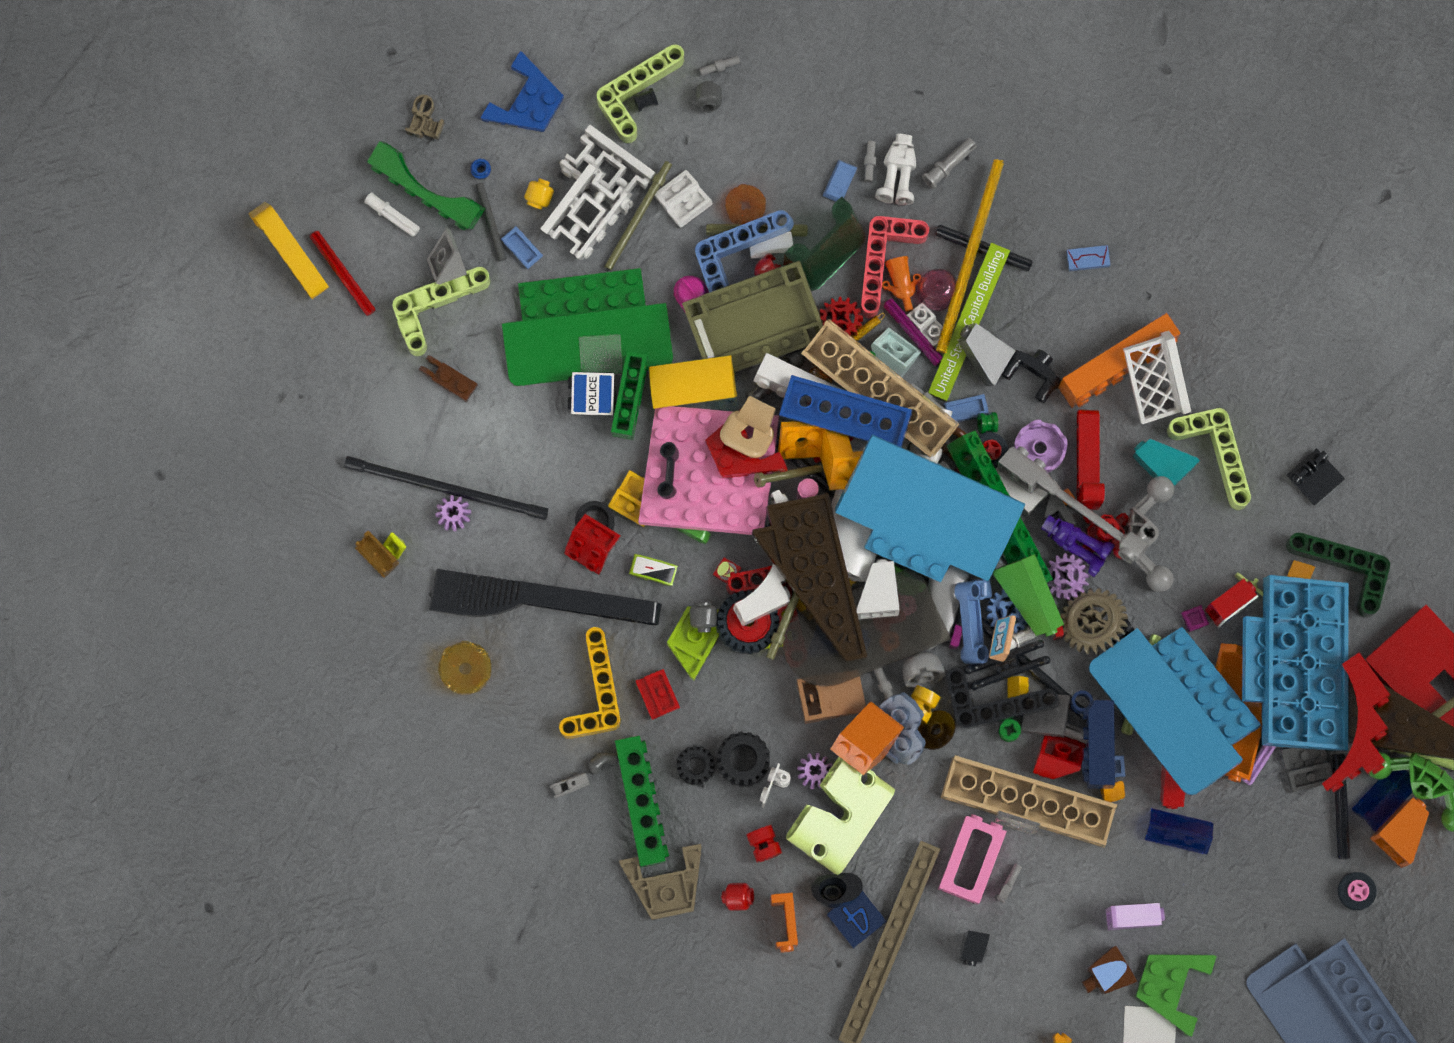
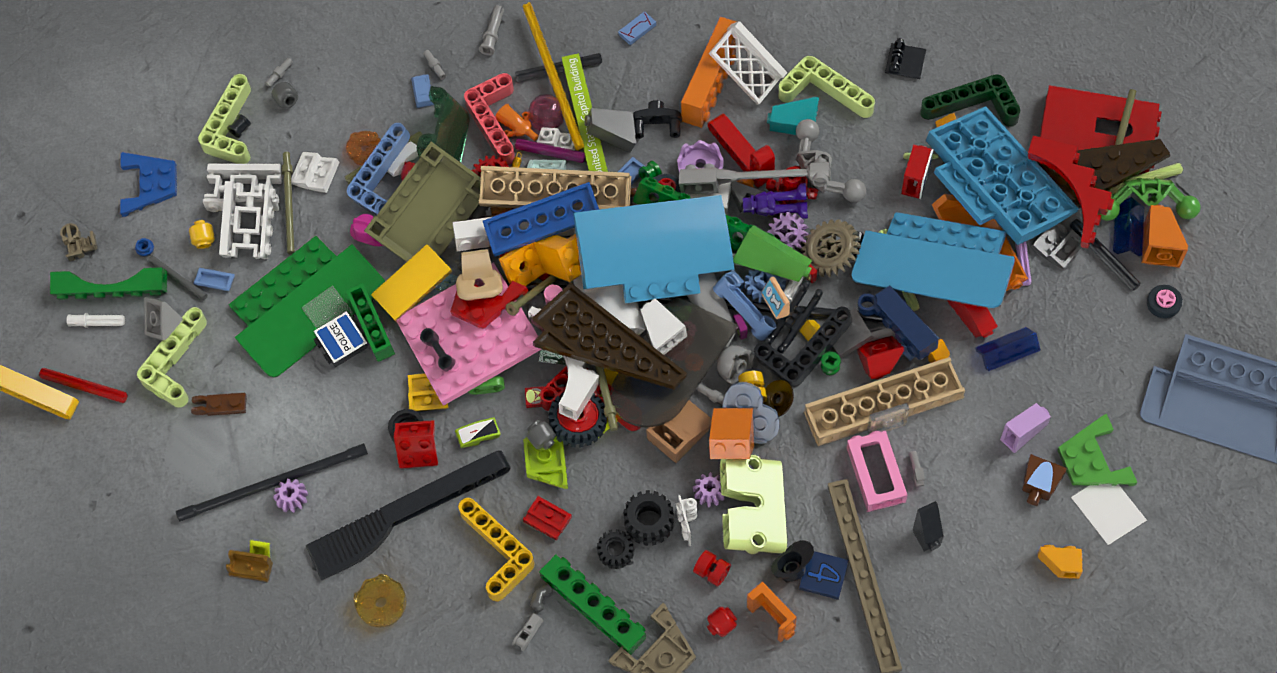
camera: 30 degrees left, 15 degrees down
white piece [875,134,916,205] -> none
magenta tile [1181,605,1209,632] -> none

